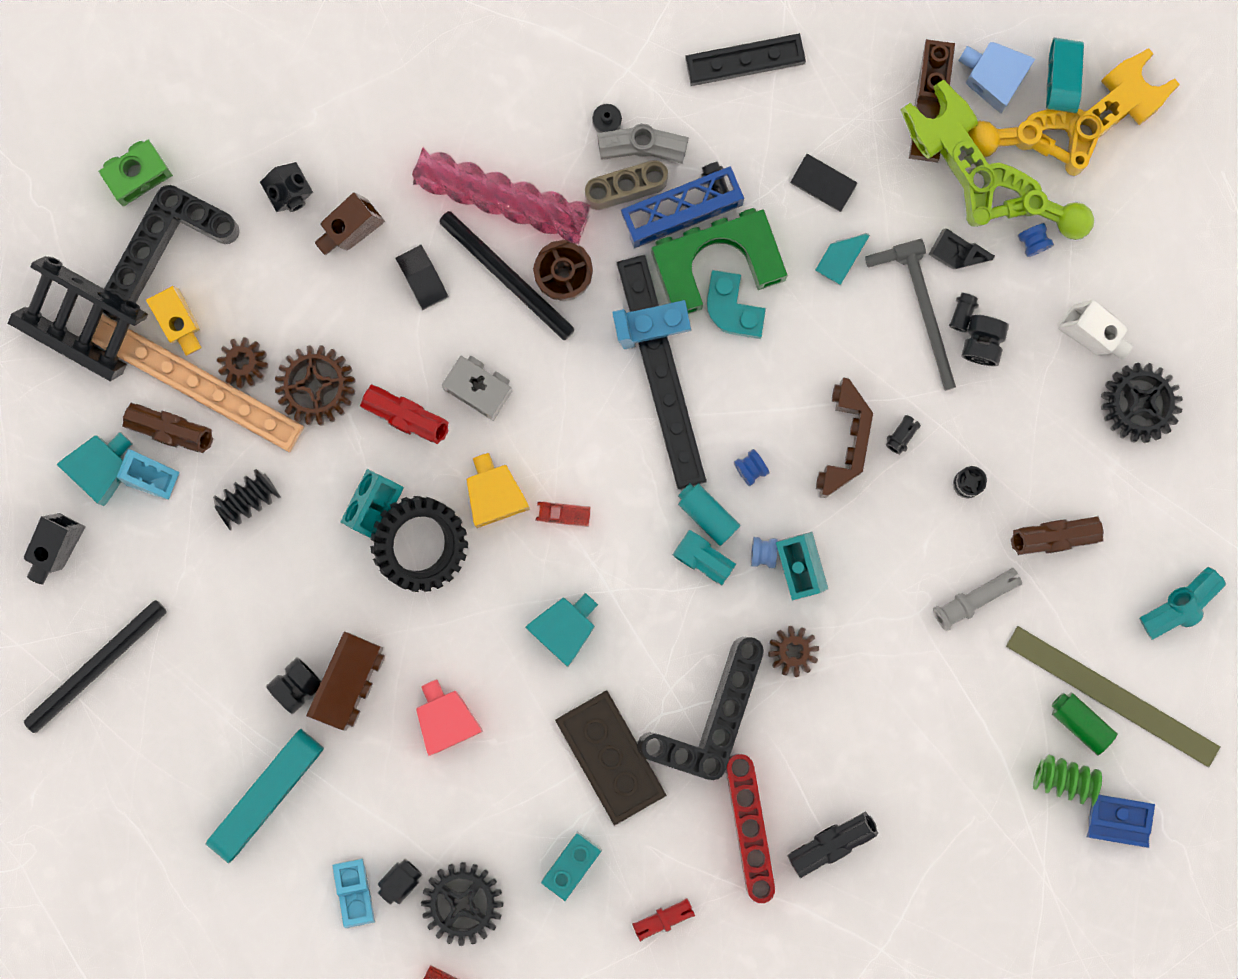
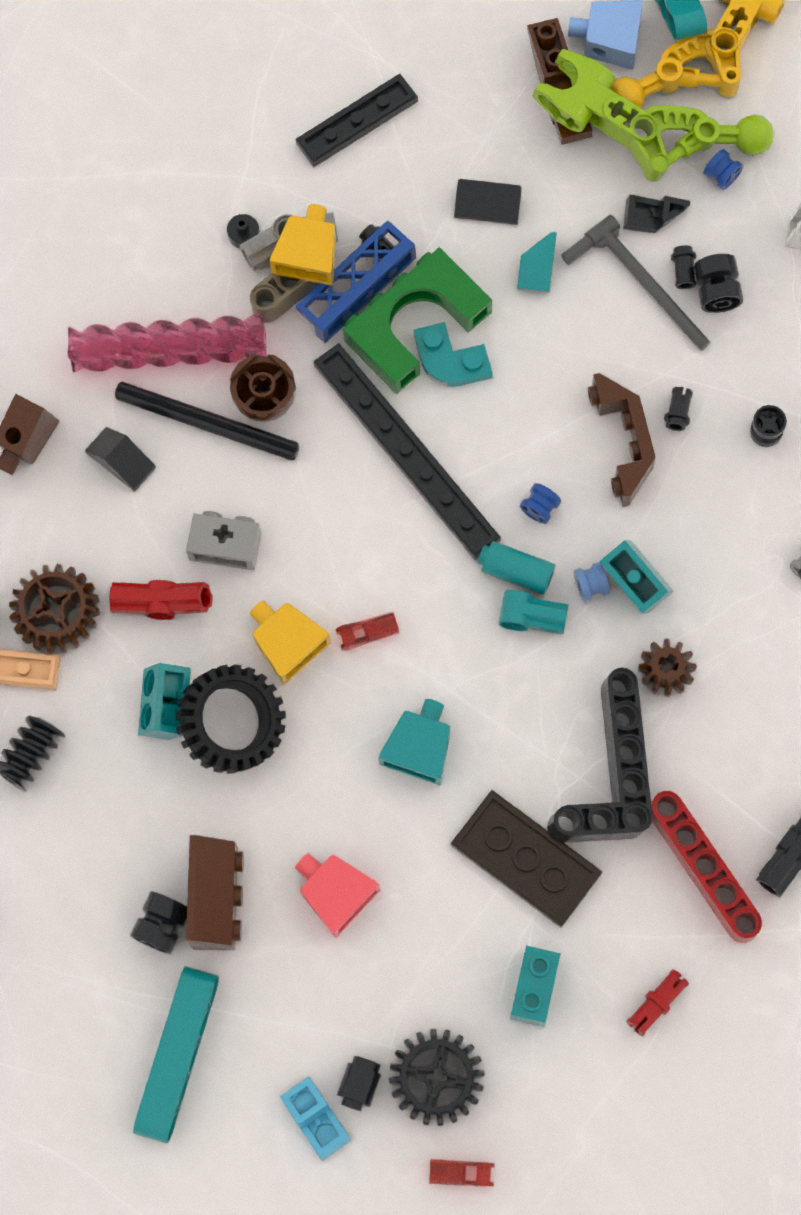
camera: 15 degrees left, 10 degrees down
dark azure bracket [612,300,692,349] -> none
none -> yellow torso [270,204,336,286]

